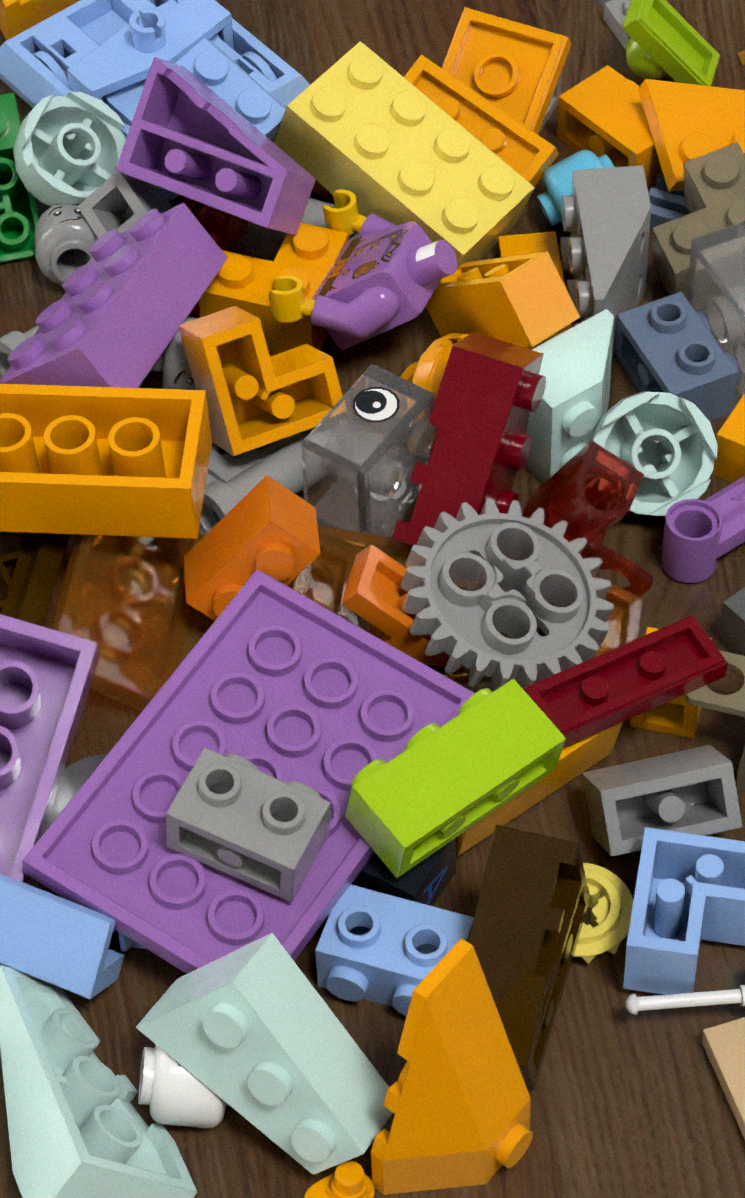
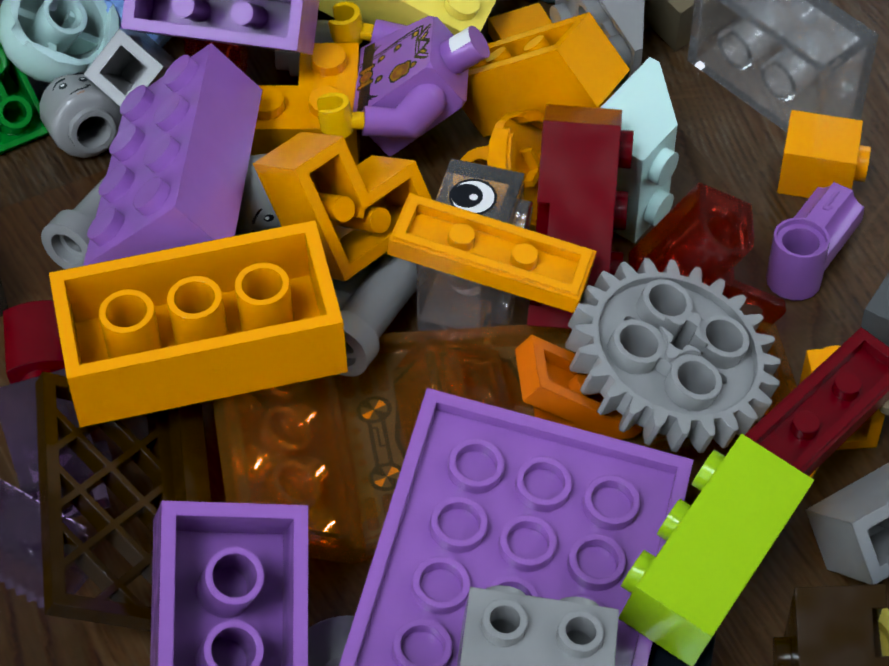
camera: 20 degrees left, 0 degrees up
orange brick [184,475,321,621] -> none
light aqua cylinder [590,391,718,516] -> none
sand blue brick [615,292,741,421] -> none
none -> light orange tile [387,193,597,313]

